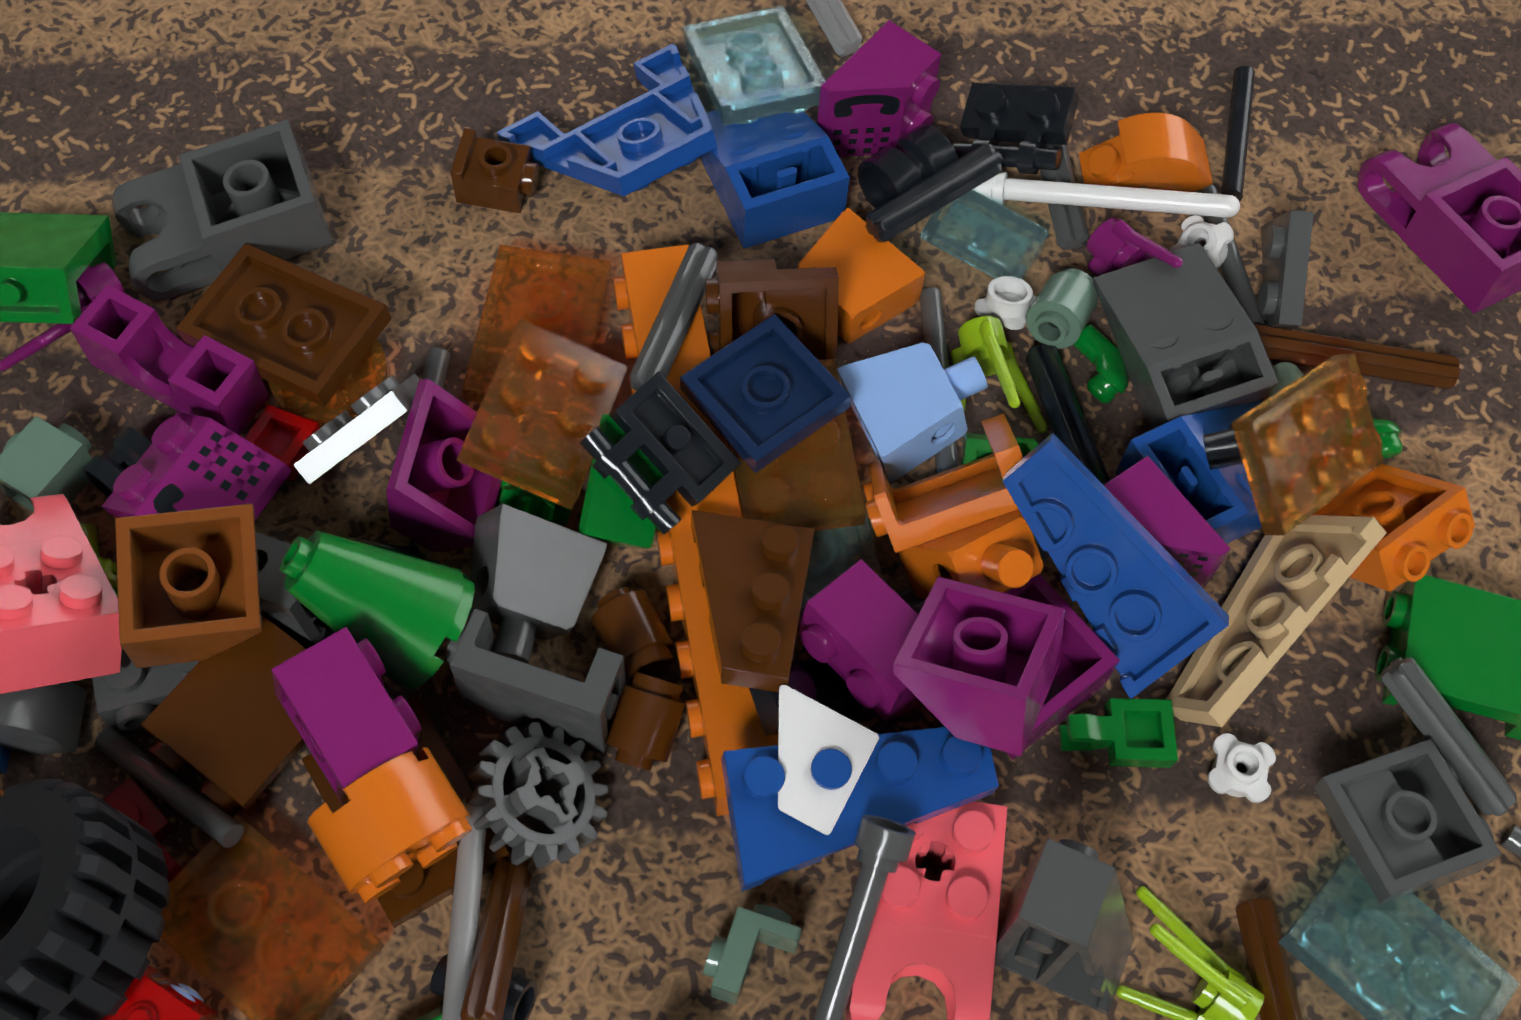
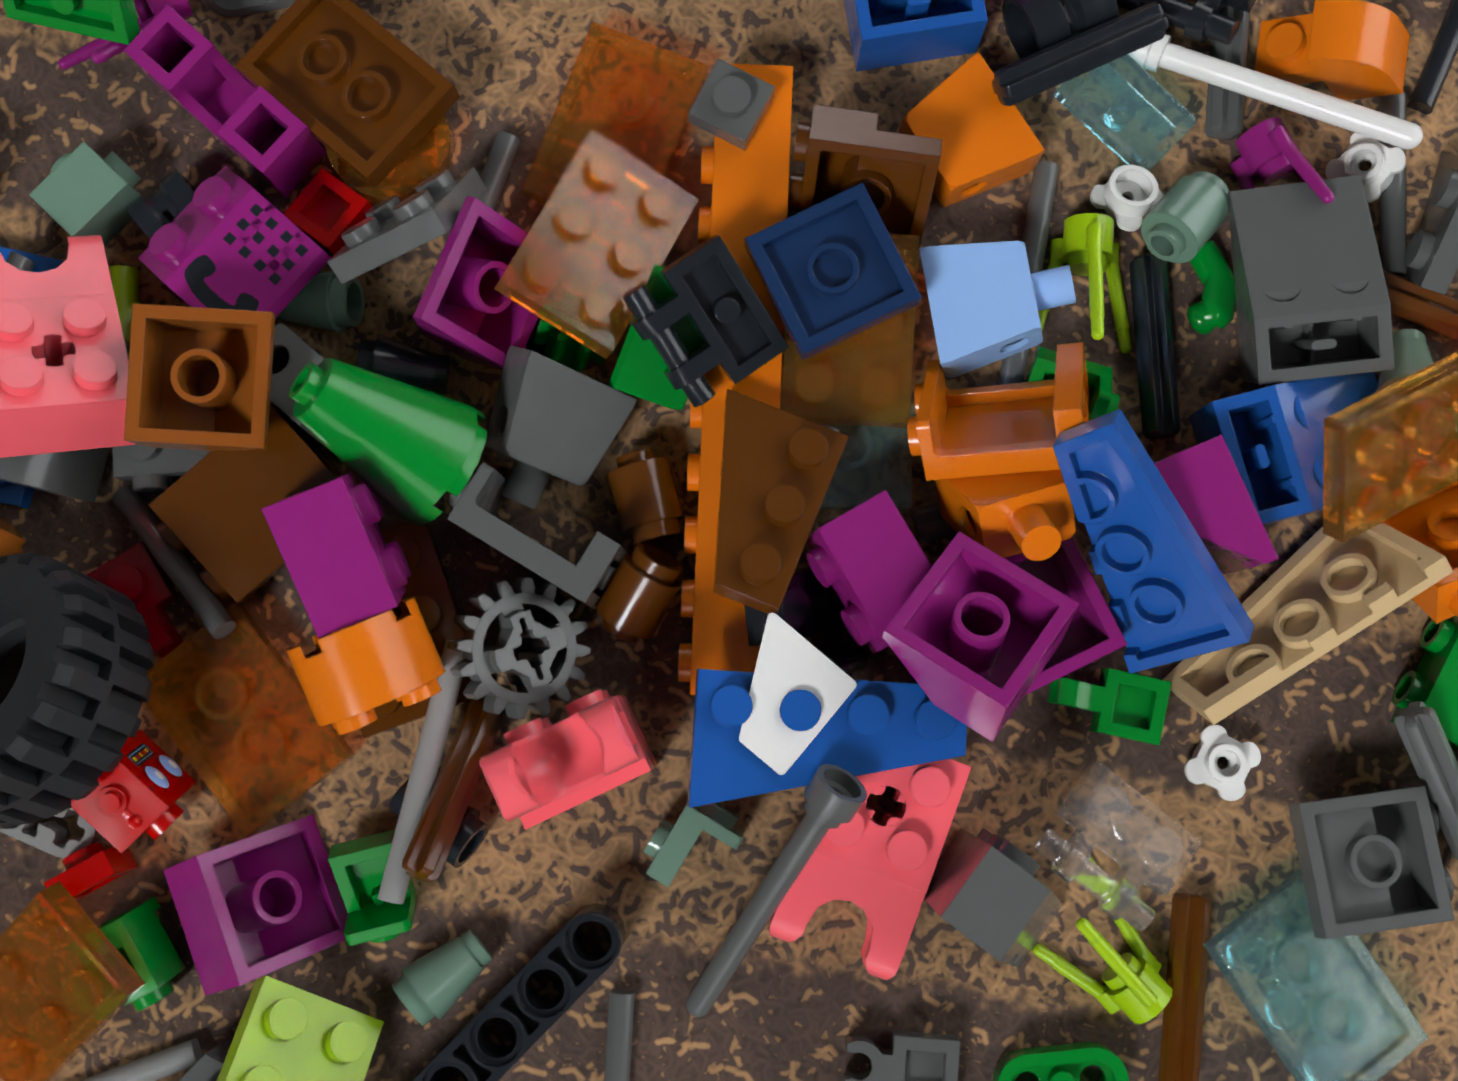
camera: 20 degrees right, 20 degrees up
dark grey axle [630,243,718,391] -> none
black hand [1203,421,1244,470] -> none
none -> sand green cone [275,271,365,333]
none -> coral brick [479,689,657,830]
none -> dark grey plate [688,58,775,151]
none -> clear plate [1034,761,1203,932]

